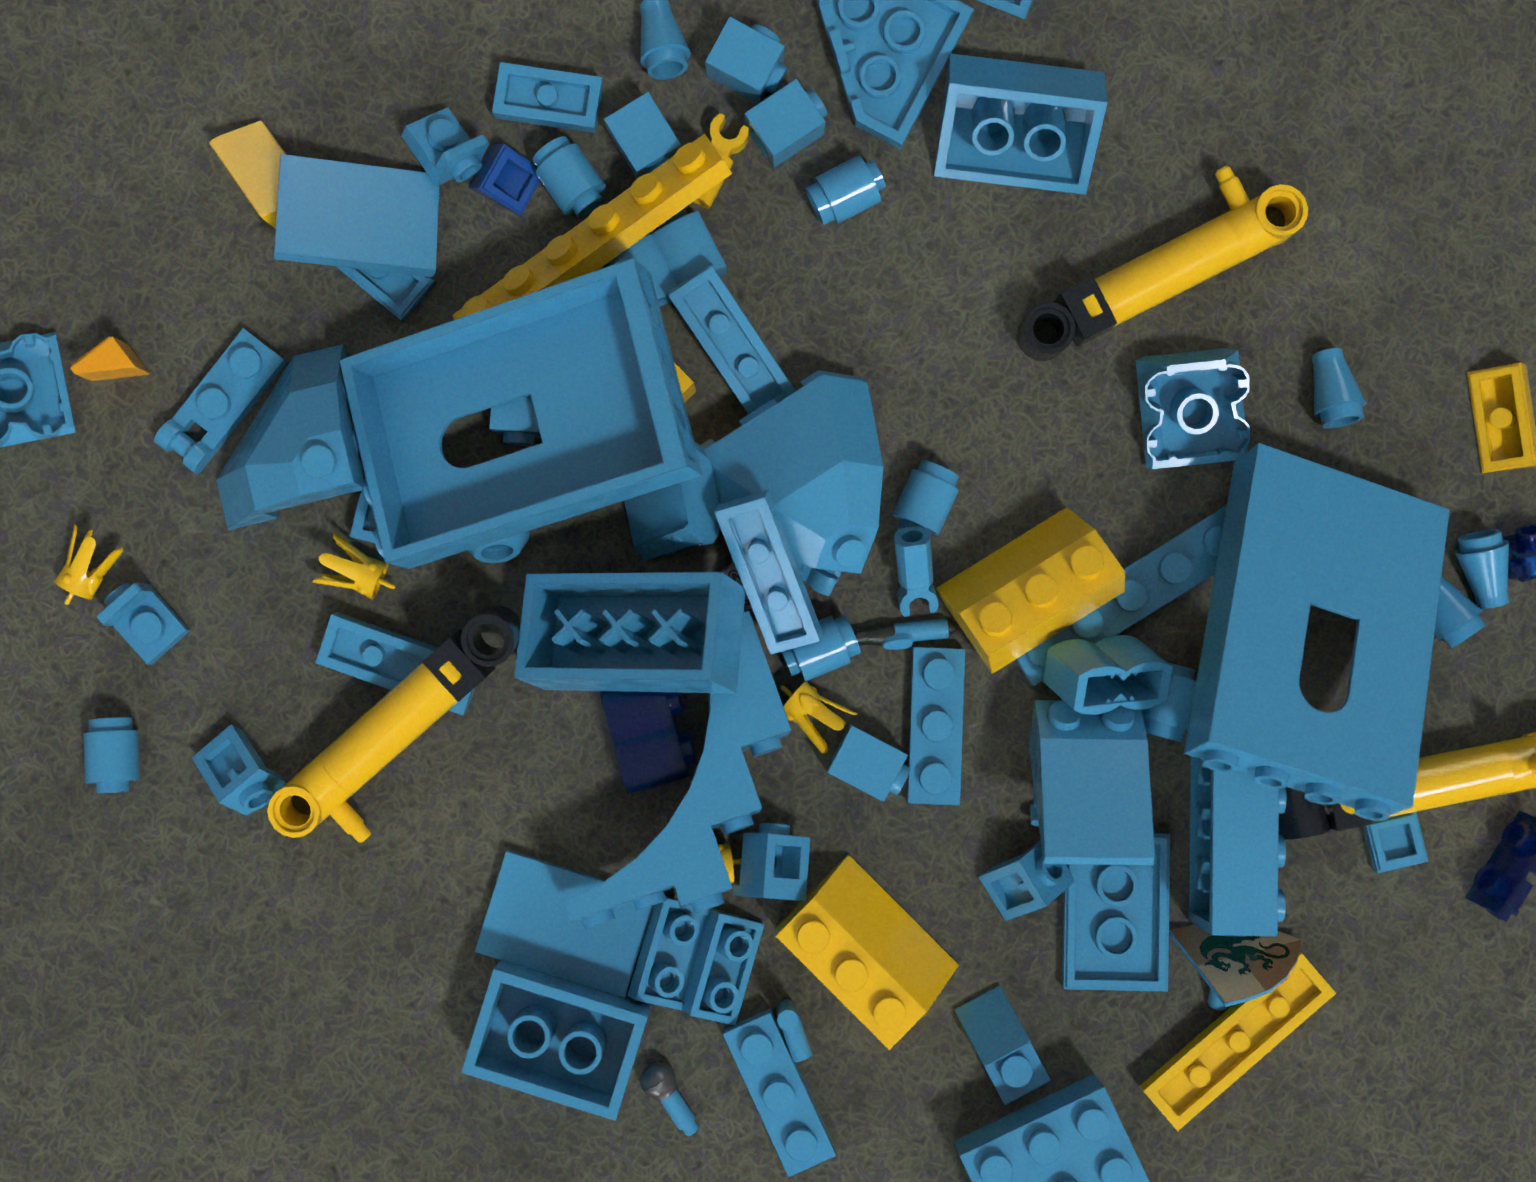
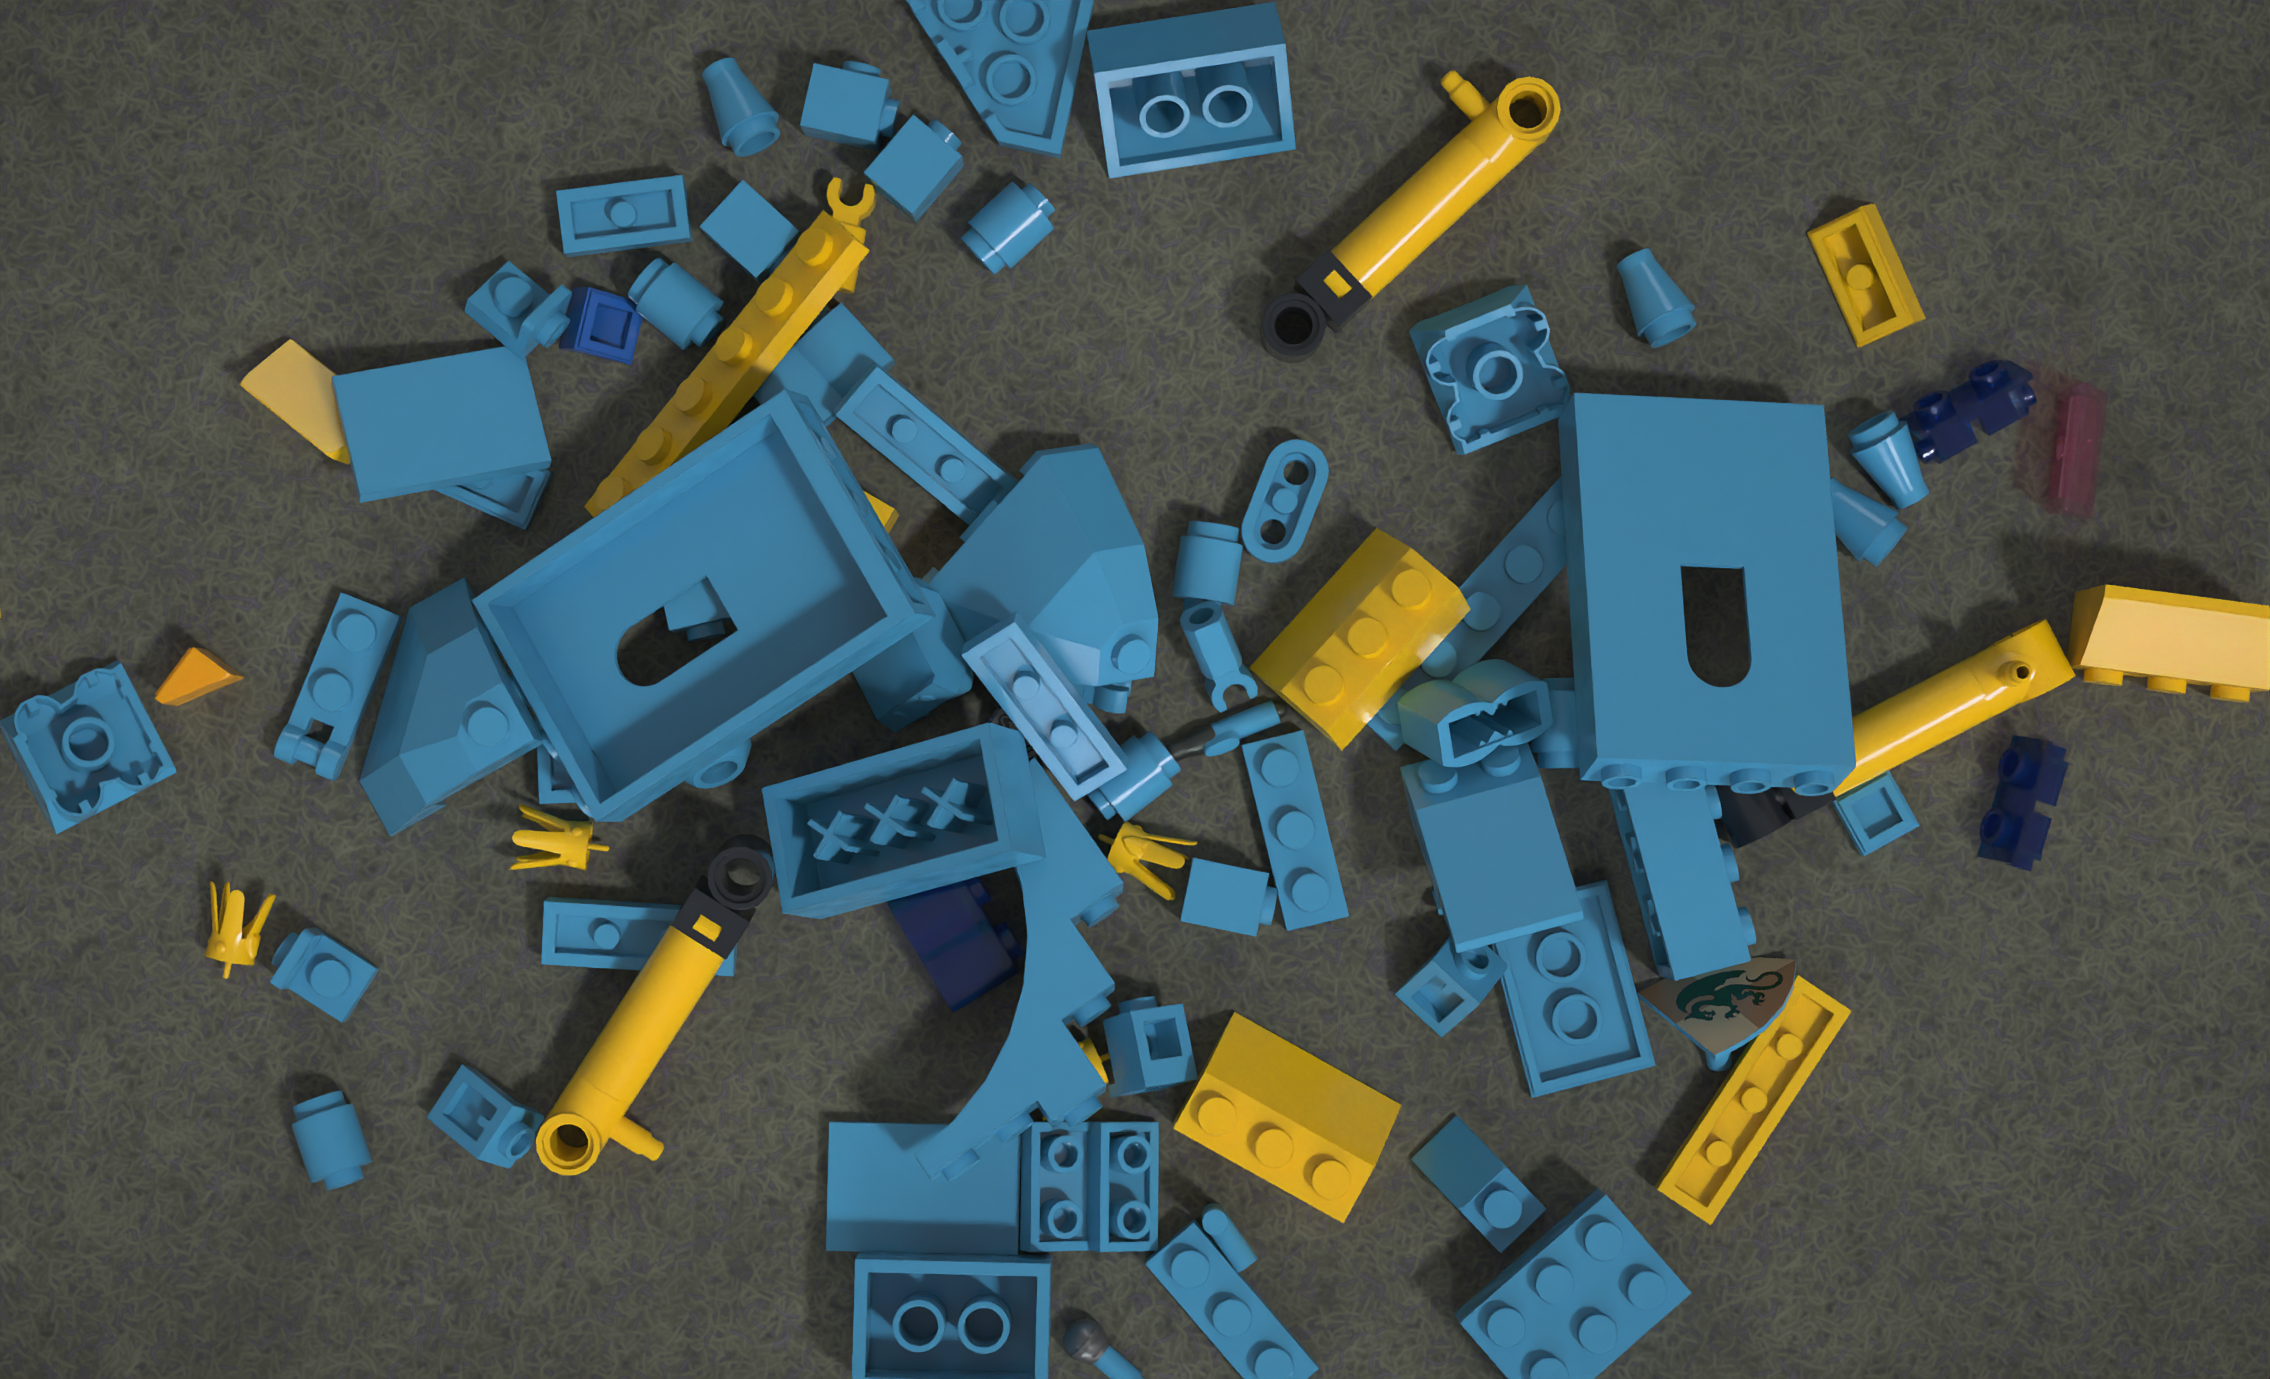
camera: 10 degrees left, 0 degrees up
none -> dark azure plate [1241,439,1329,564]

